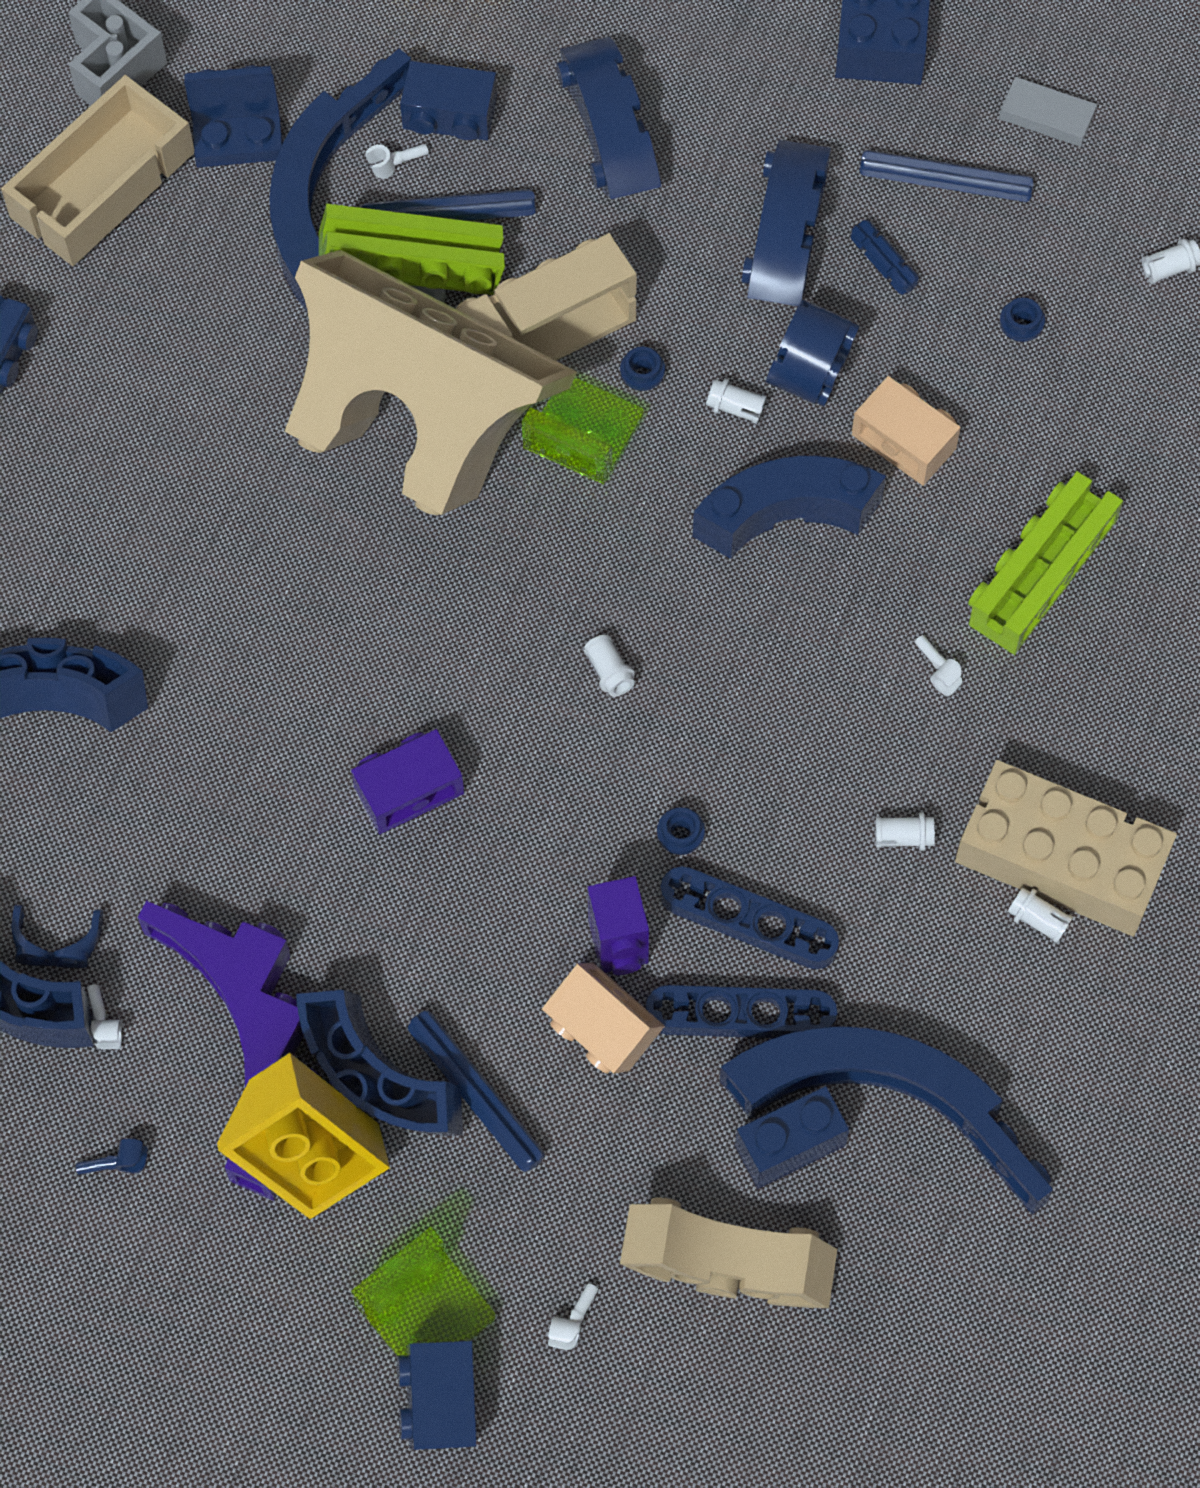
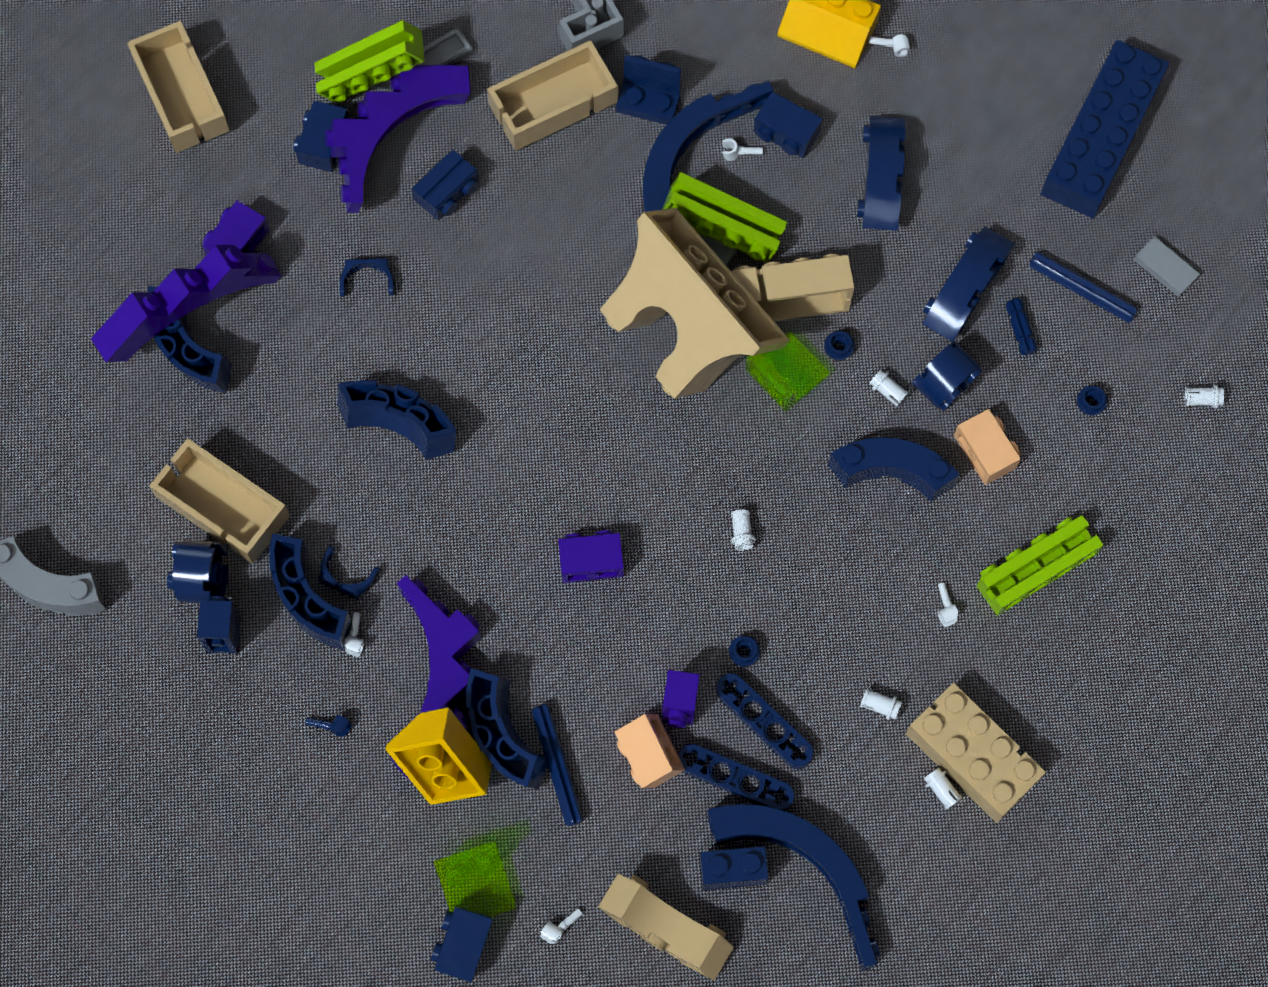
camera: 20 degrees right, 5 degrees up
dark blue axle [361,189,536,221] -> none

